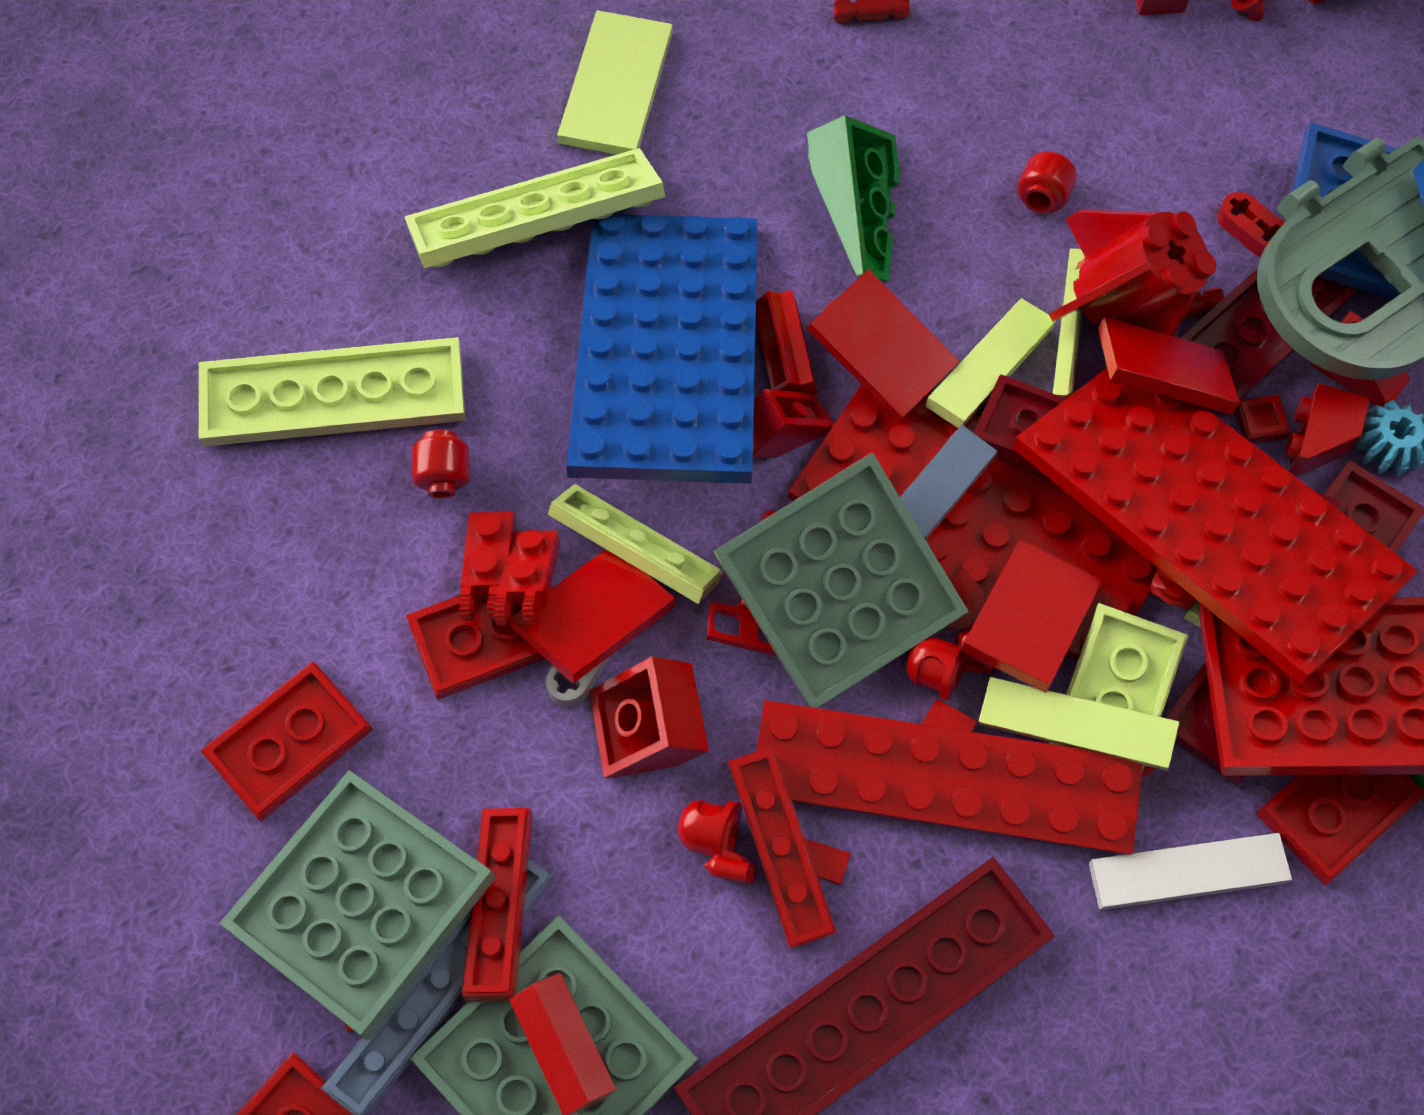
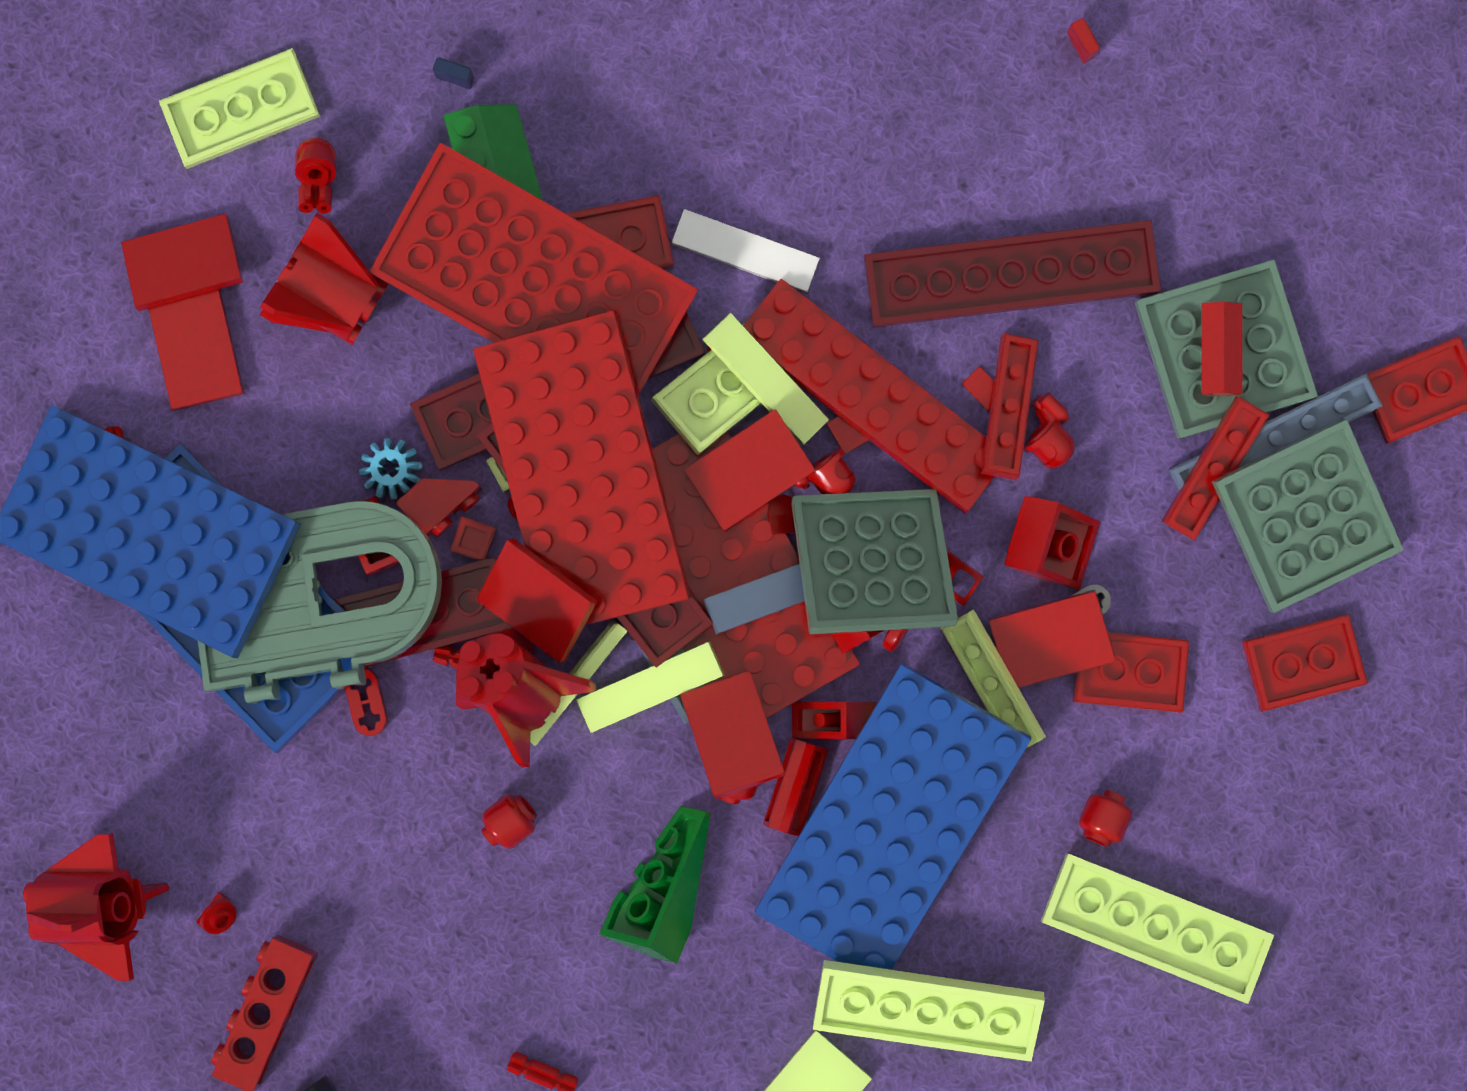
camera: 155 degrees left, 20 degrees up
red hinge [459,511,516,621] -> none
red hinge [494,530,561,625] -> none

